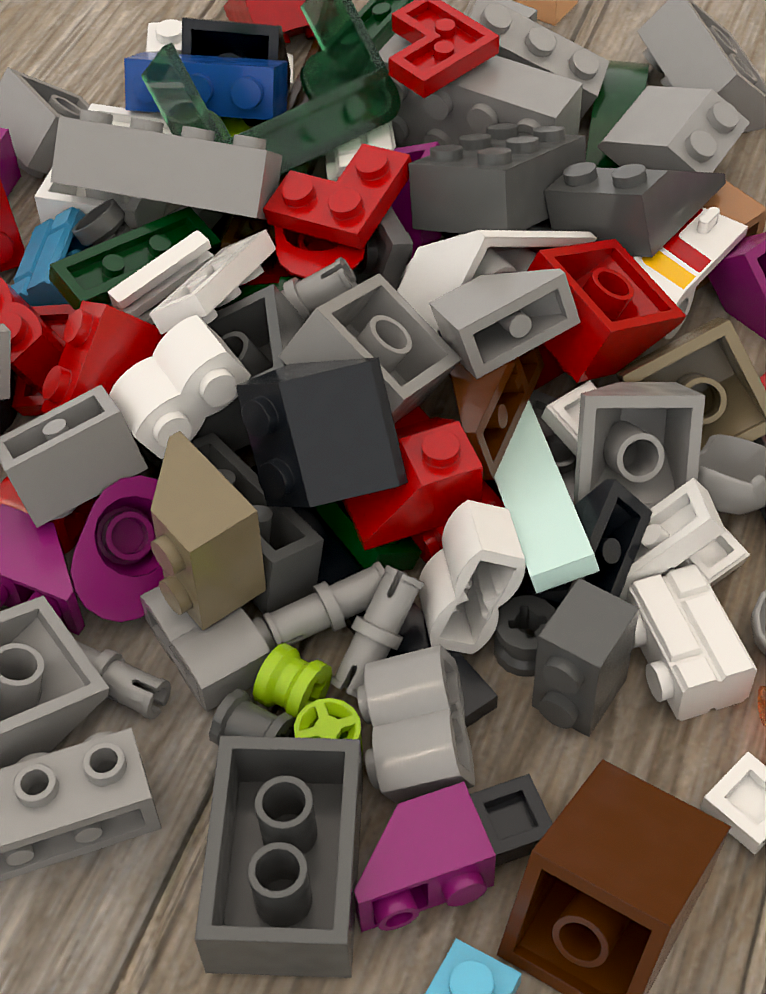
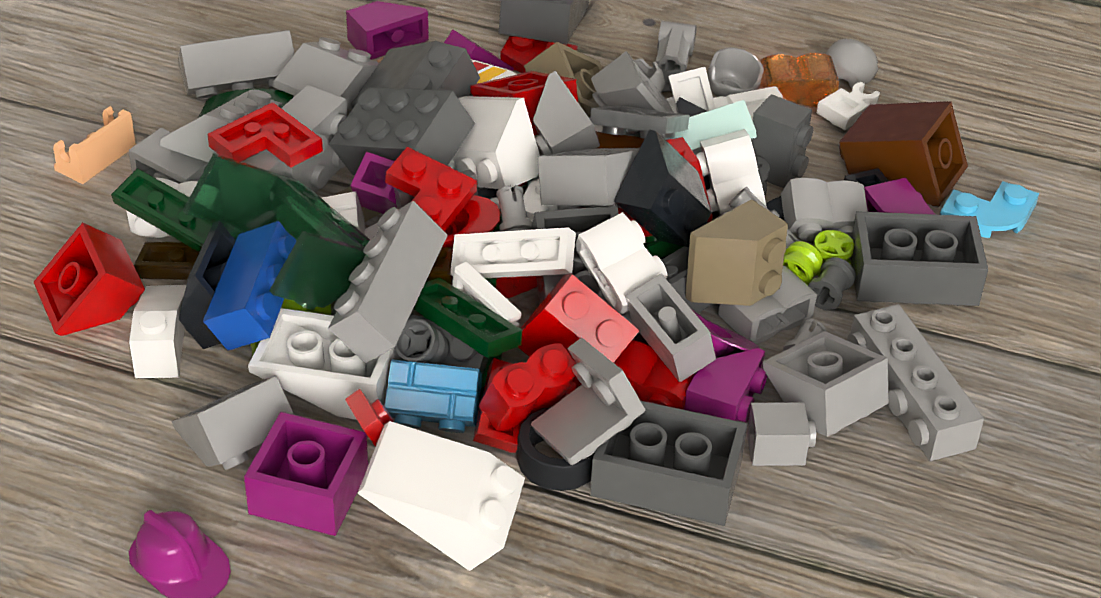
camera: 95 degrees left, 10 degrees down
none -> flat silver plate [590,105,689,139]

